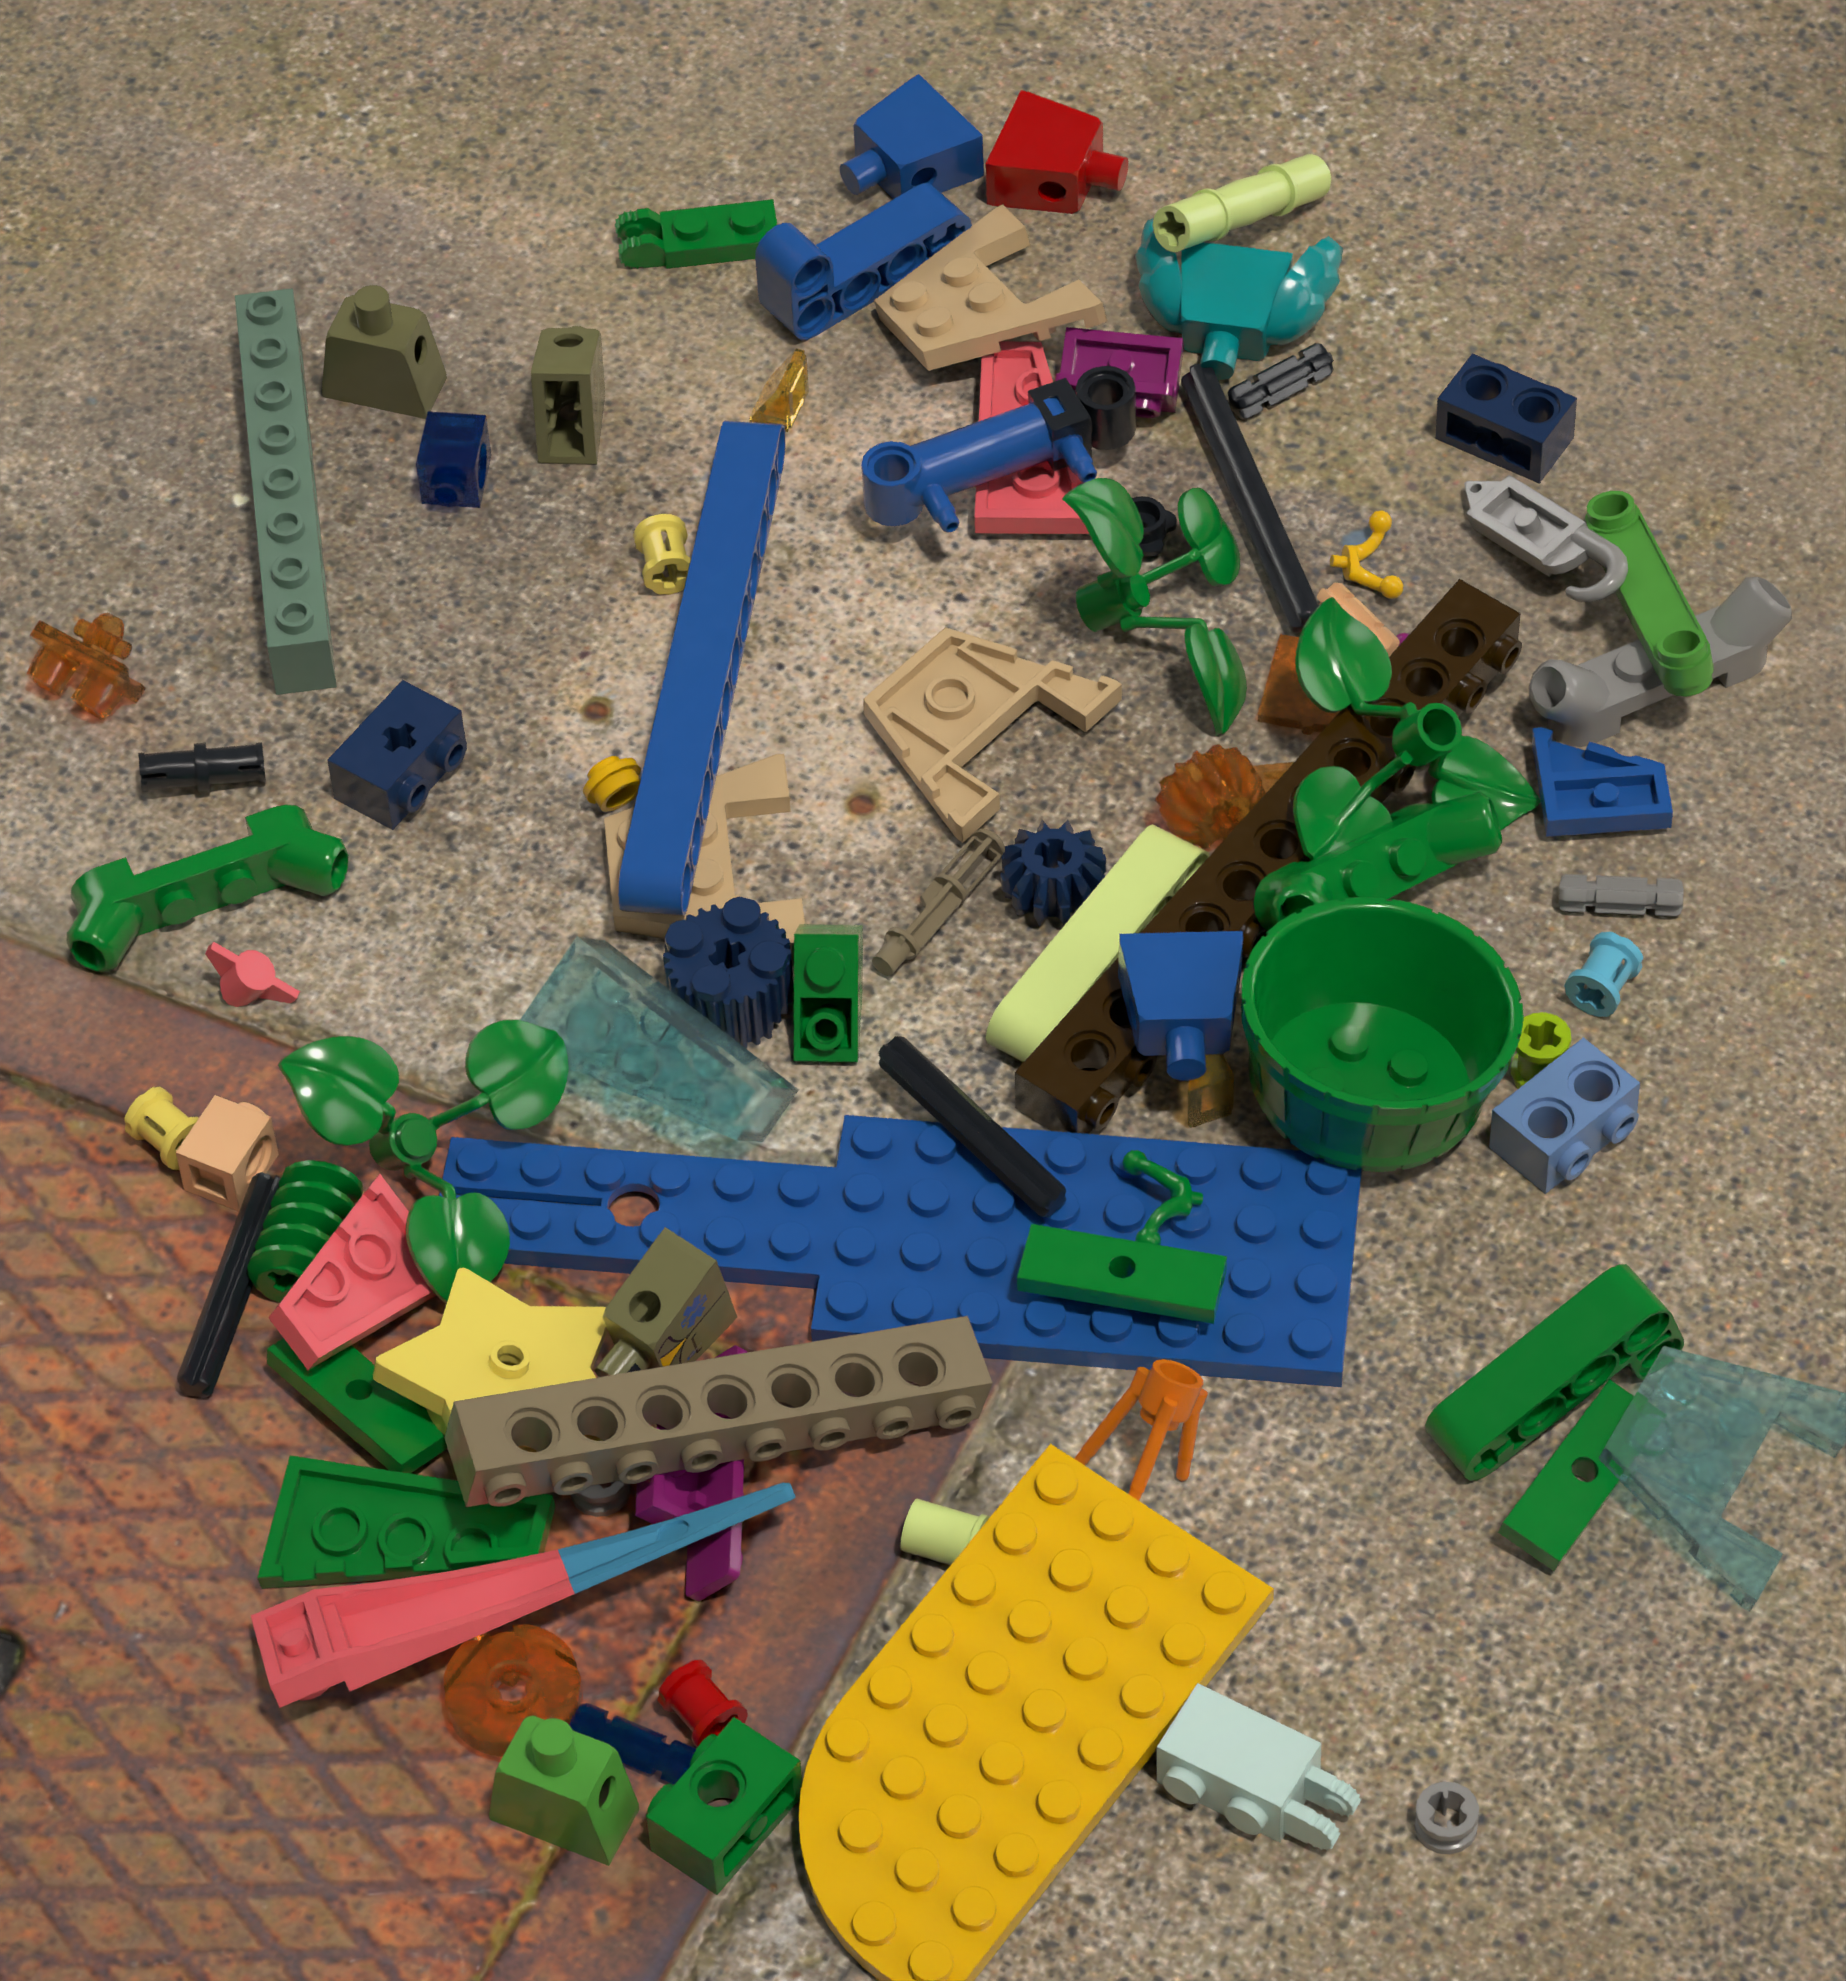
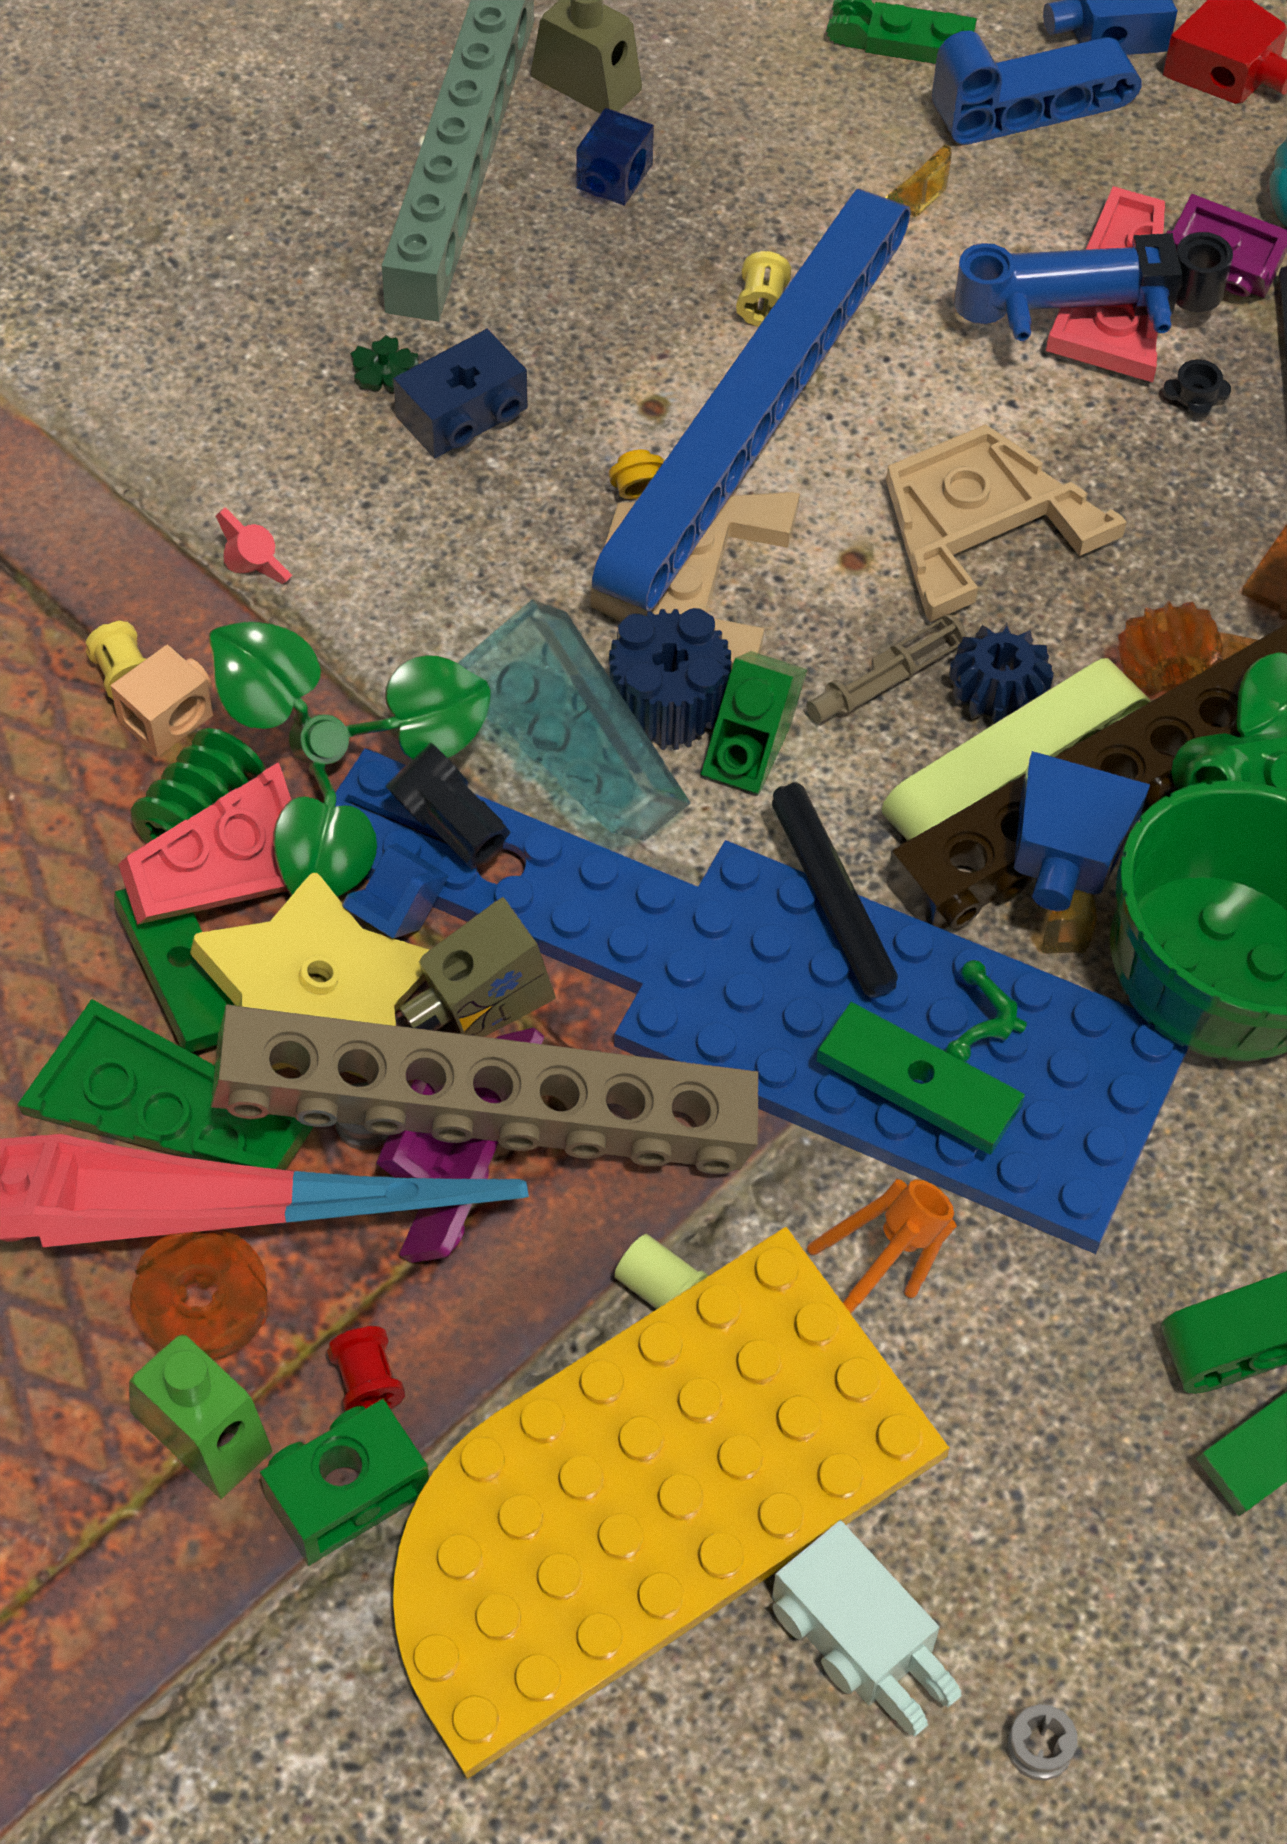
camera: 15 degrees right, 5 degrees up
clear orange hips [26,612,146,721] -> none
green plate [66,804,349,972] -> none
black pin [138,742,266,793] -> none
black axle [177,1172,280,1399] -> none
olive torso [531,326,605,464] -> none
clear blue axle [569,1703,697,1784] -> none
tan wing [874,205,1107,371] -> none
green plant [1062,478,1247,736] -> none
none -> blue panel [342,843,449,939]
none -> dark green plant [350,335,419,392]
none -> black piece [385,742,511,869]

